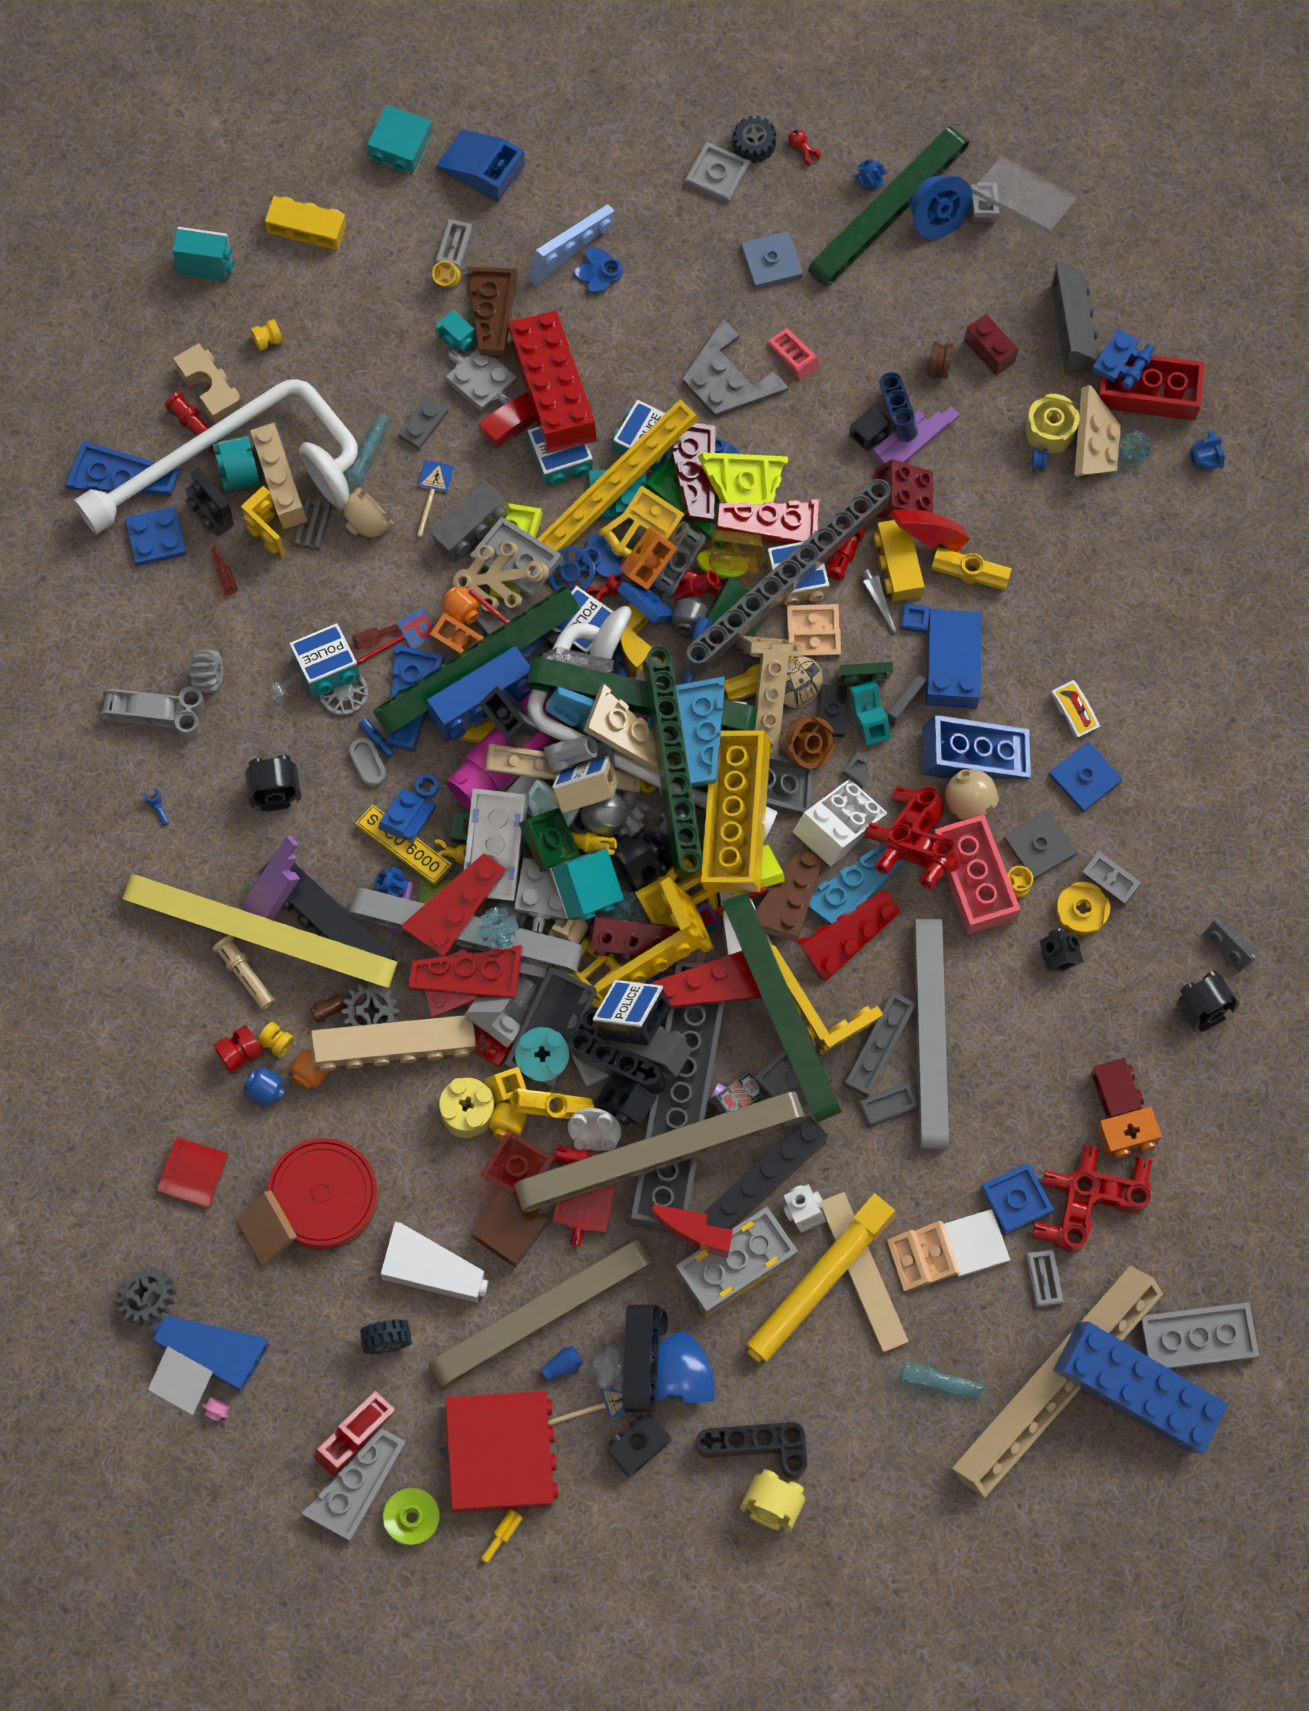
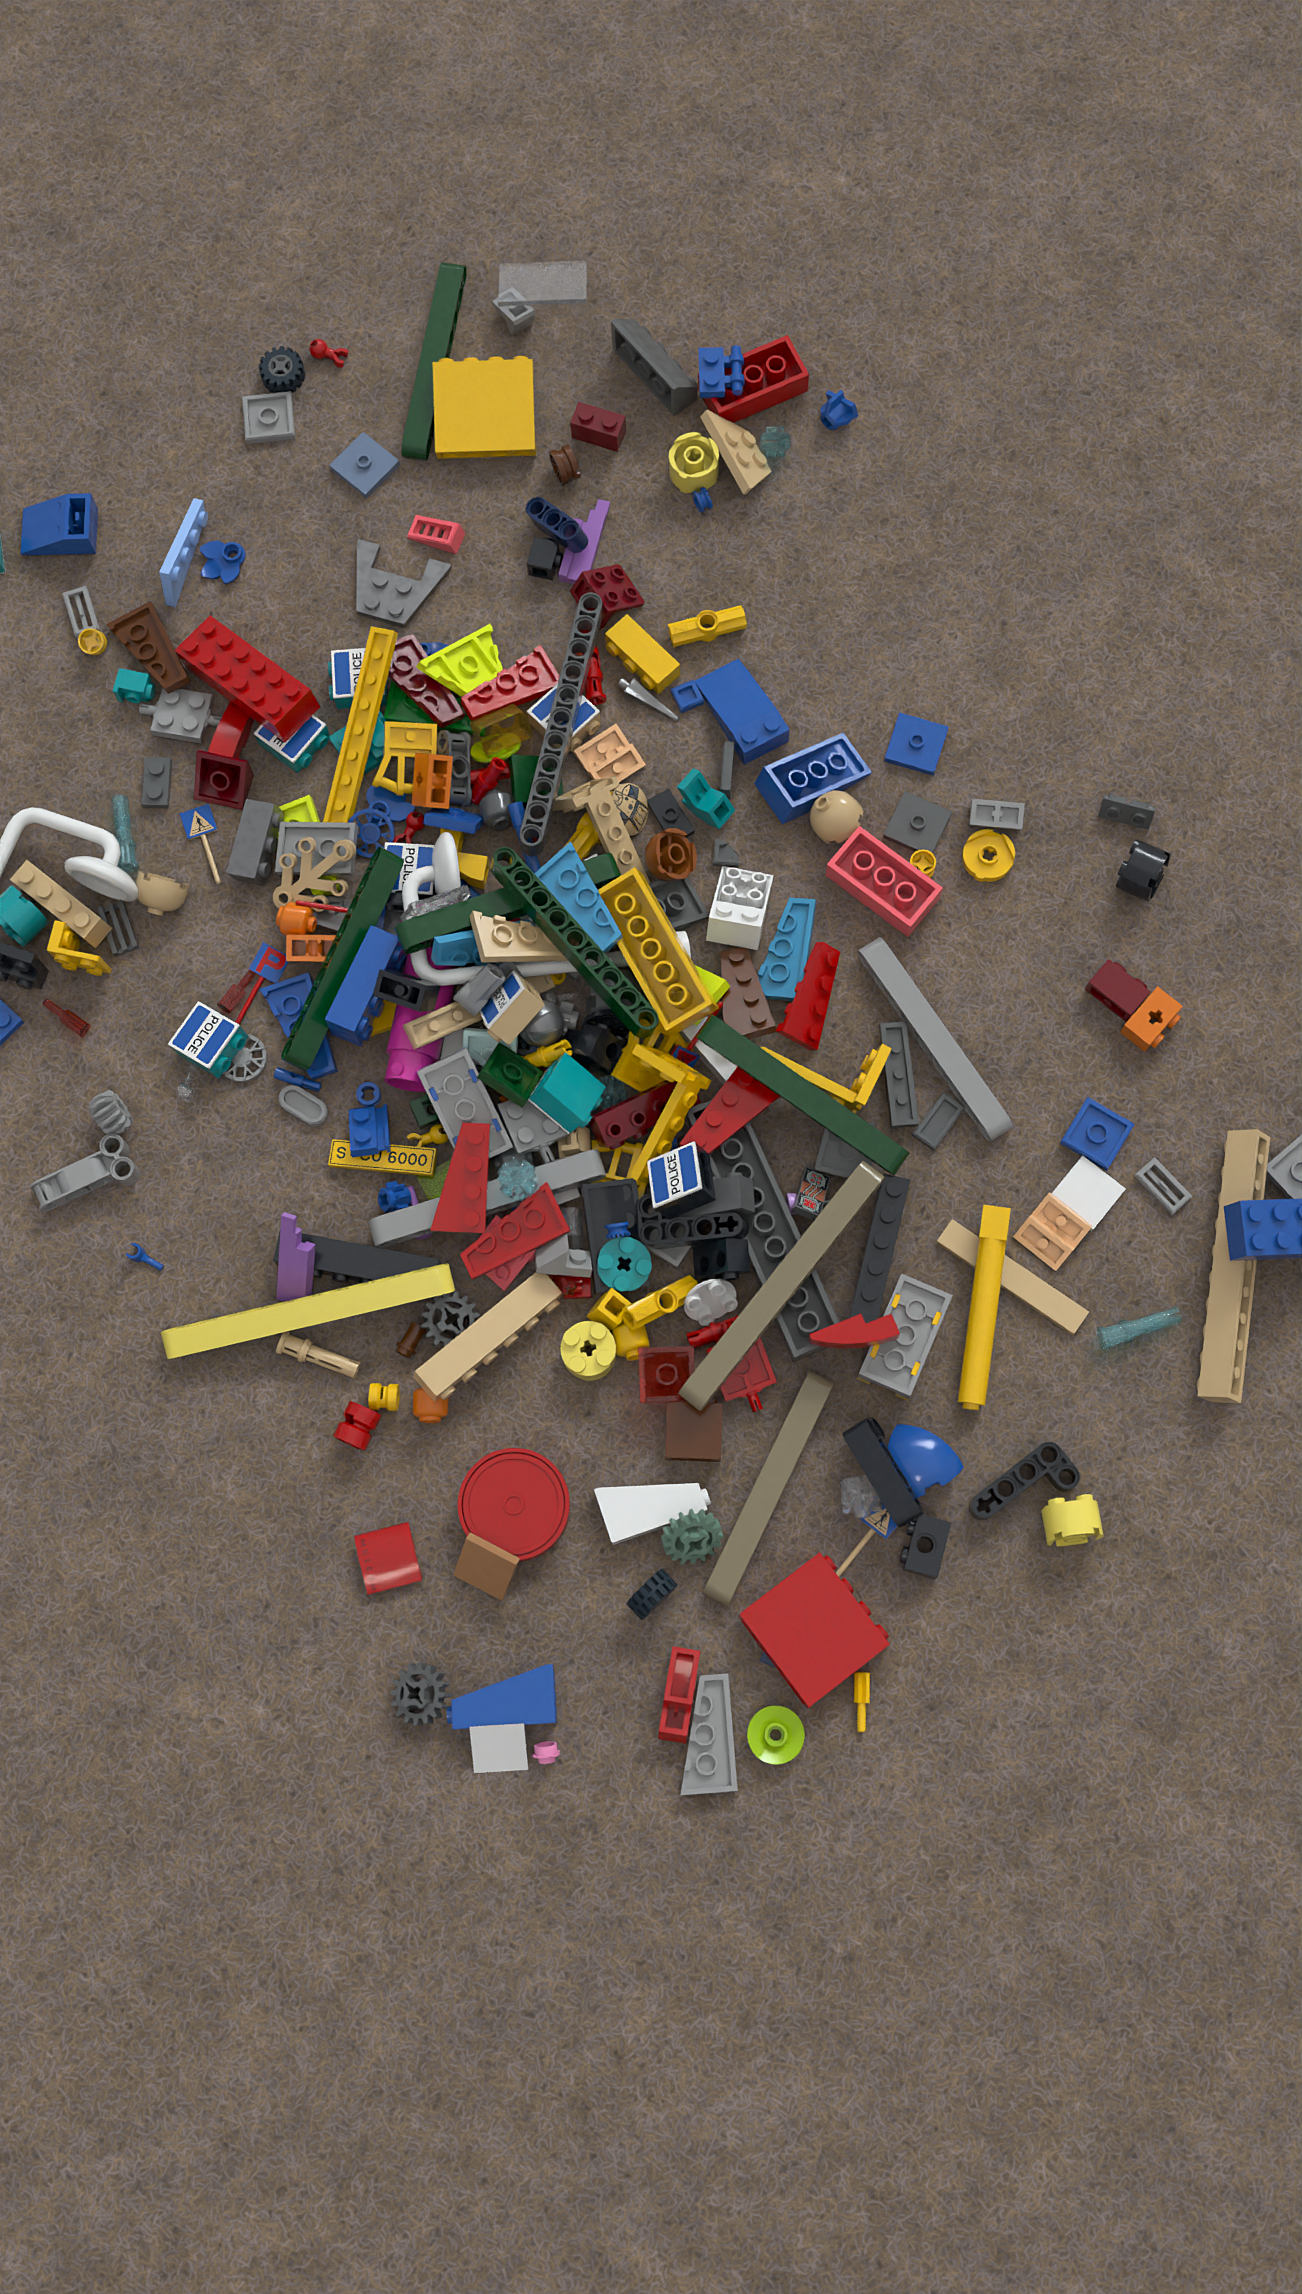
camera: 25 degrees left, 5 degrees up
blue head [243,1067,285,1107] -> none
black brick [245,755,301,812] -> none
blue cone [541,1345,584,1382] -> none
white brick [783,1184,826,1233] -> none
dark green plate [836,662,893,686] -> none
blue gear [854,159,887,190] -> none
red pin [865,785,961,890] -> none
red slope [890,509,970,553] -> none
blue piece [911,175,973,240] -> none
red pin [1032,1145,1153,1253] -> none
black brick [1039,928,1084,972] -> none
slope [1050,680,1100,738] -> none
none -> dark red slope [194,750,254,810]
none -> yellow panel [433,356,536,459]
none -> blue bush [604,1222,631,1239]
none -> sand green gear [661,1509,723,1564]

